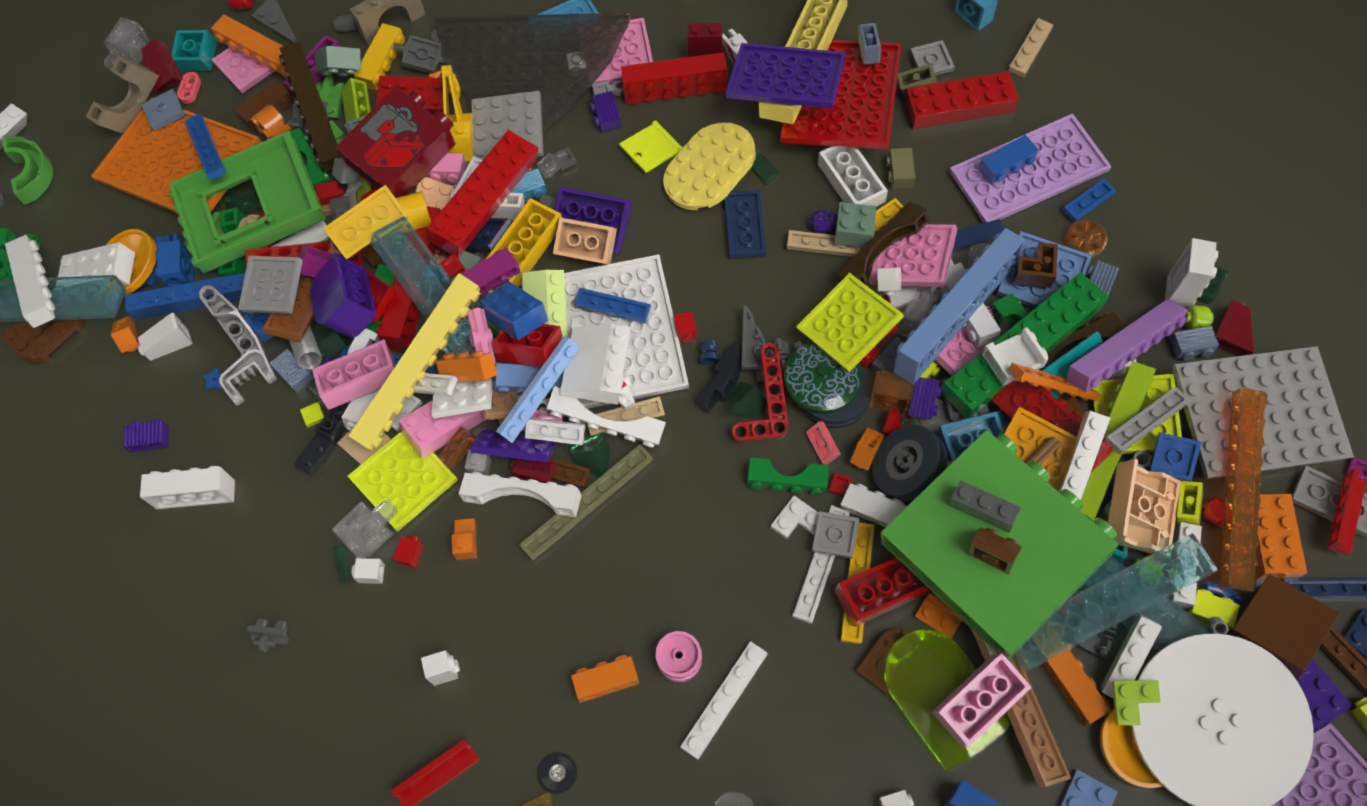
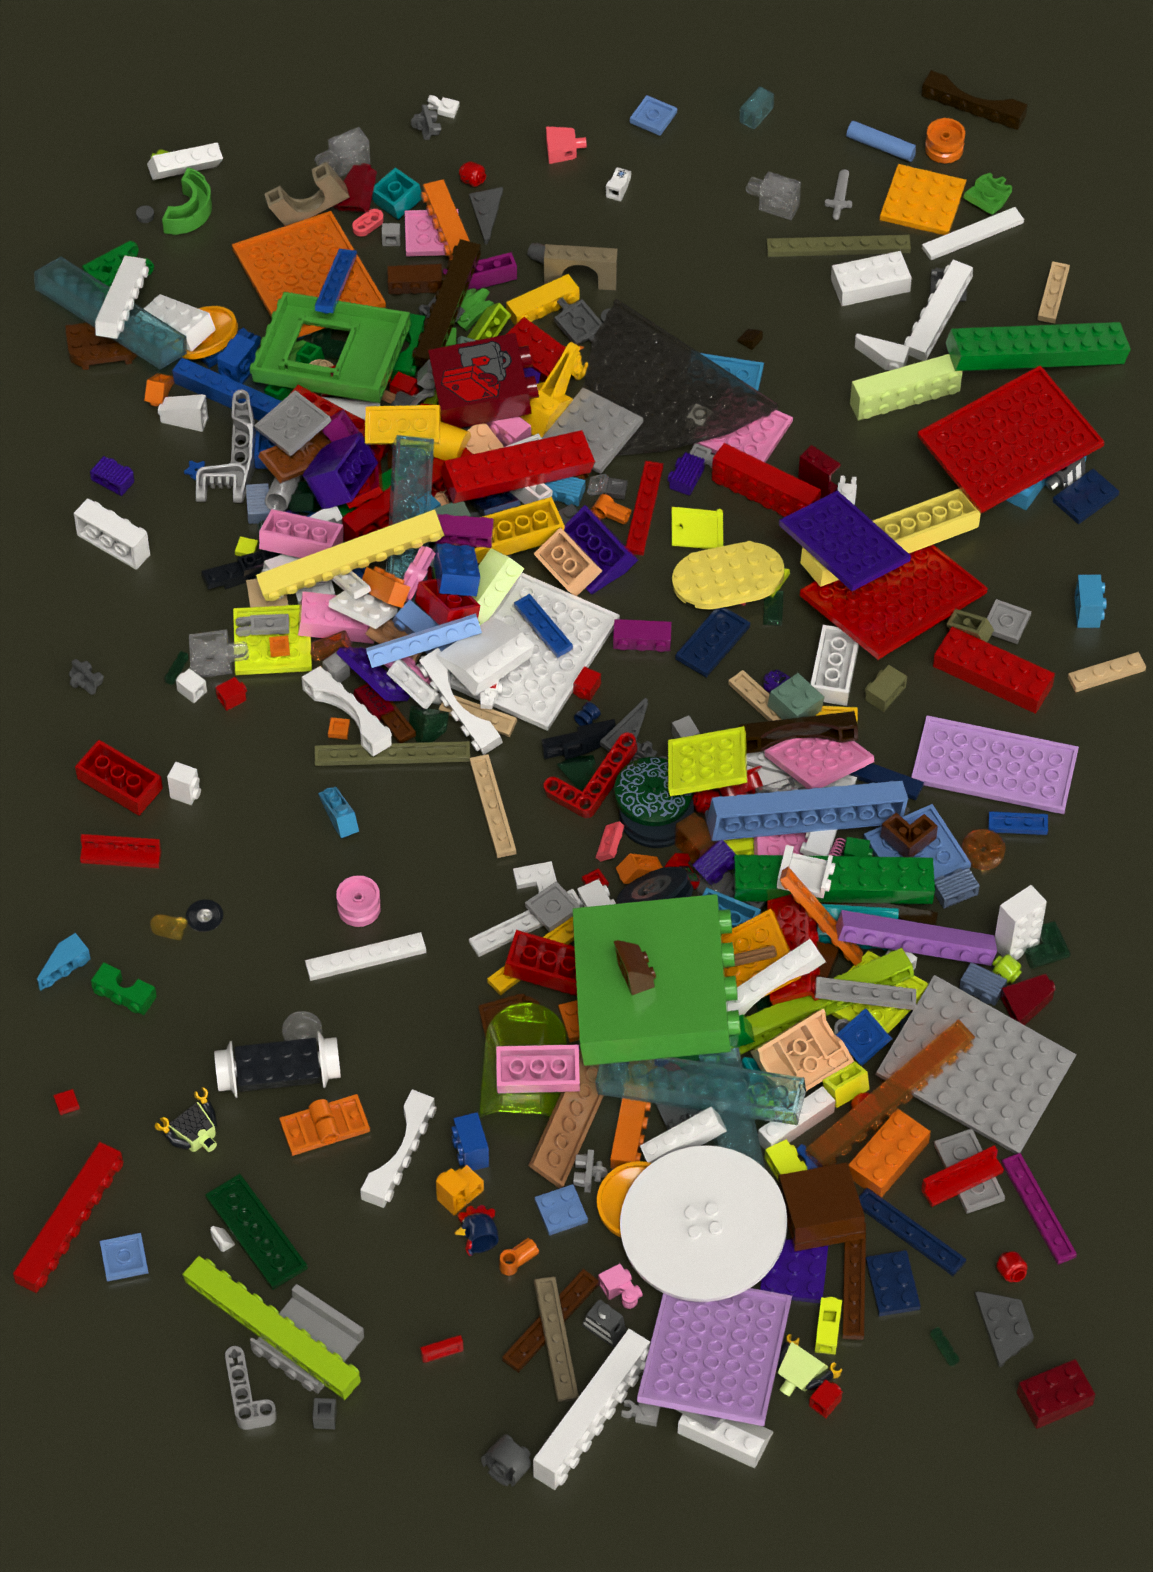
camera: 35 degrees right, 10 degrees down
sand blue plate [141,89,186,131] -> none
orange brick [251,104,292,140] -> none
sand green brick [314,46,361,77] -> none
red plate [439,254,465,280] -> none
orange arch [452,518,477,560] -> none
orange brick [571,655,640,703] -> none
green arch [747,457,829,496] -> none
sand blue brick [858,23,881,64] -> none
white brick [878,268,901,295] -> none
dark grey brick [950,480,1021,533] -> none
blue brick [978,134,1039,184] -> none
lime plate [1112,680,1161,726] -> none
light grey piece [1208,617,1228,635] -> none
none -> red brick [75,740,163,816]
none -> light grey hinge [236,614,289,636]
none -> orange plate [269,636,290,657]
none -> dark azure slope [318,787,359,838]
none -> orange plate [328,717,350,740]
none -> light grey plate [382,223,401,246]
none -> tan plate [470,754,516,858]
none -> light grey hips [573,1150,608,1192]
none -> orange piece [591,494,631,525]
none -> magenta brick [613,619,672,652]
none -> red tile [626,461,664,556]
none -> light grey brick [672,716,700,739]

